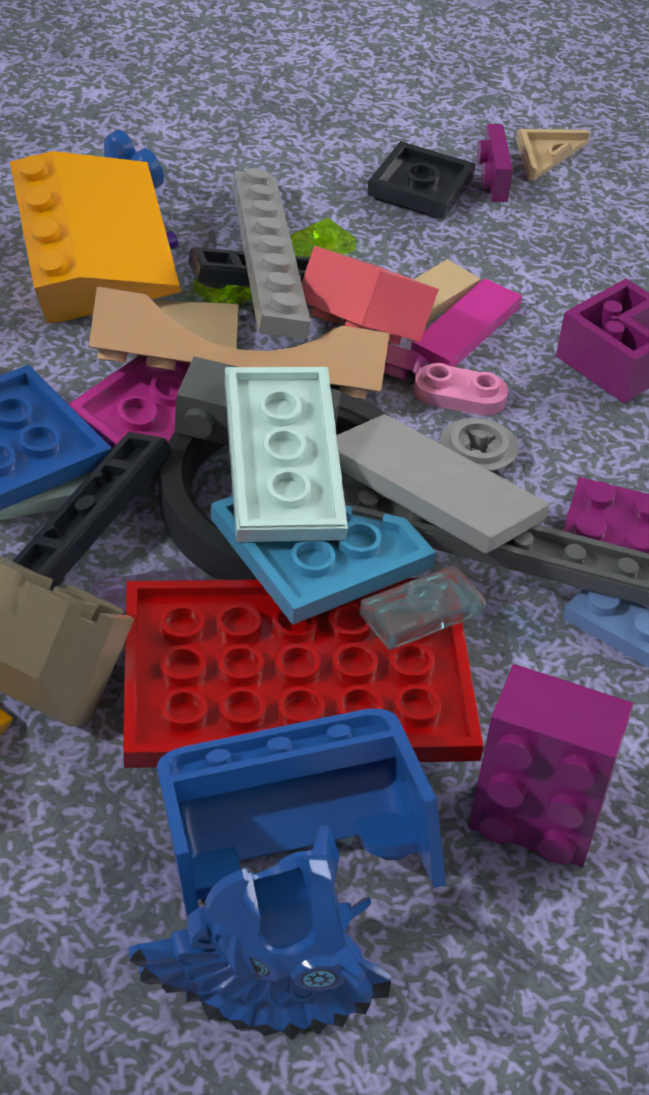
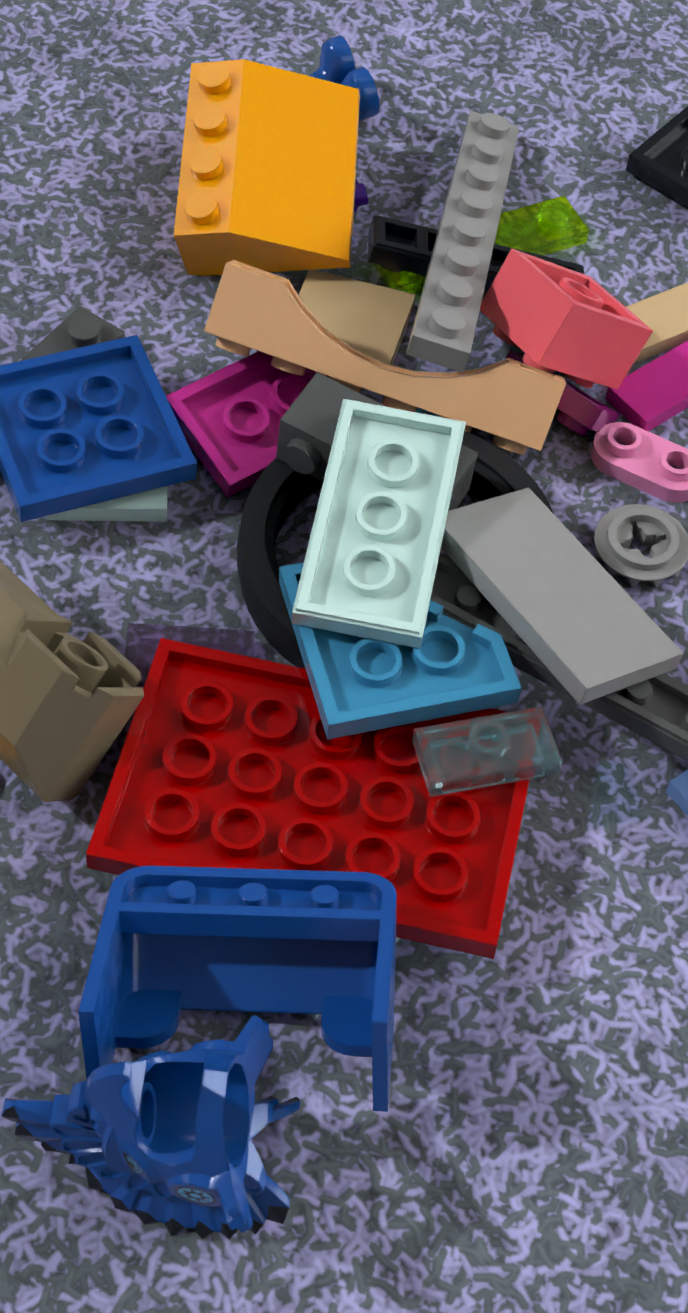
camera: 15 degrees right, 10 degrees up
black plate [12,432,173,591] -> none
magenta brick [468,663,634,868] -> none

